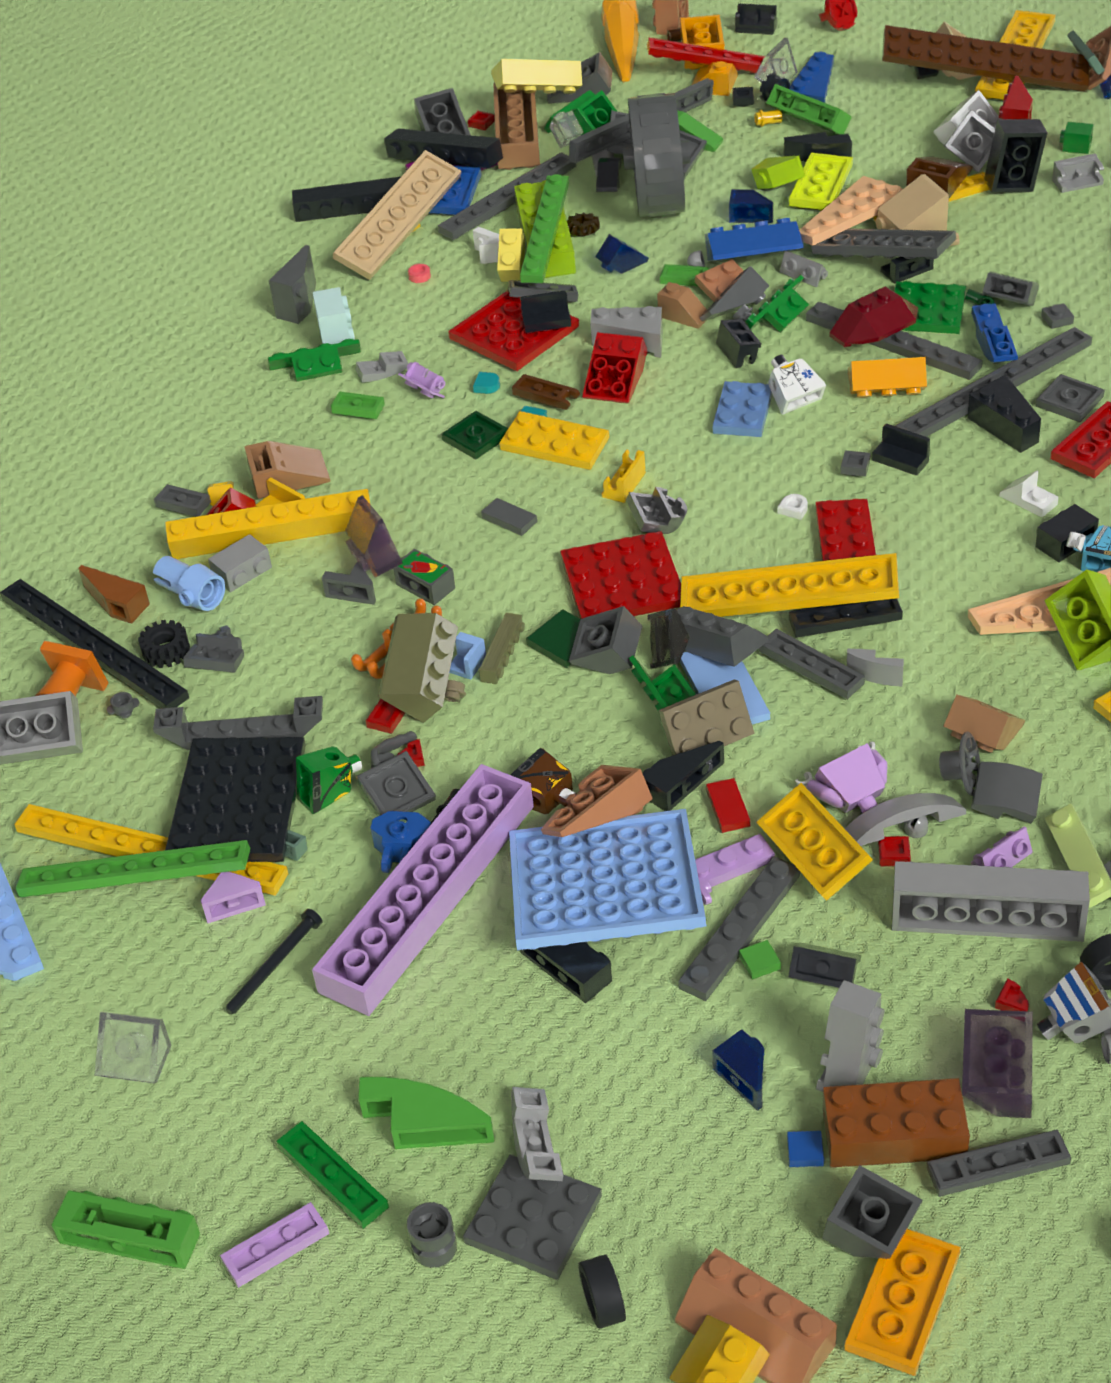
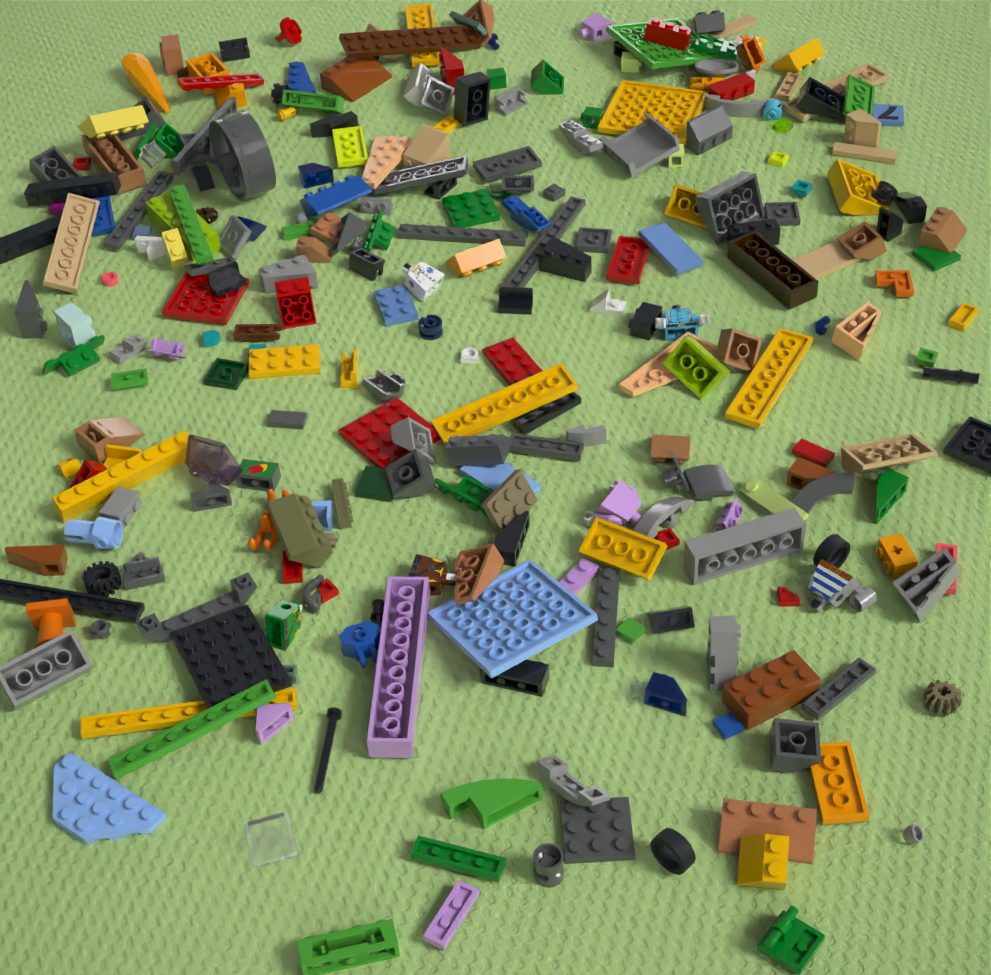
camera: 30 degrees left, 0 degrees up
dark grey plate [154,484,211,517] -> none
dark grey tile [356,751,436,816] -> none
clear smoke slope [648,609,690,669] -> none
red tile [706,778,751,833] -> none
black plate [732,87,754,107] -> none
lime slope [751,156,805,189] -> none
clear slope [754,37,798,83] -> none
dark red wedge [829,286,918,347] -> none
dark grey plate [841,450,870,477] -> none
reddish brown slope [906,156,973,200] -> none
clear purple slope [962,1009,1033,1118] -> none
none -> sand blue tile [132,226,152,240]
none -> light grey tile [219,215,252,259]
none -> dark orange slope [320,56,392,102]
none -> light grey slope [390,417,436,463]
none -> dark blue wheel [418,314,443,340]
none -> dark grey plate [473,146,542,183]

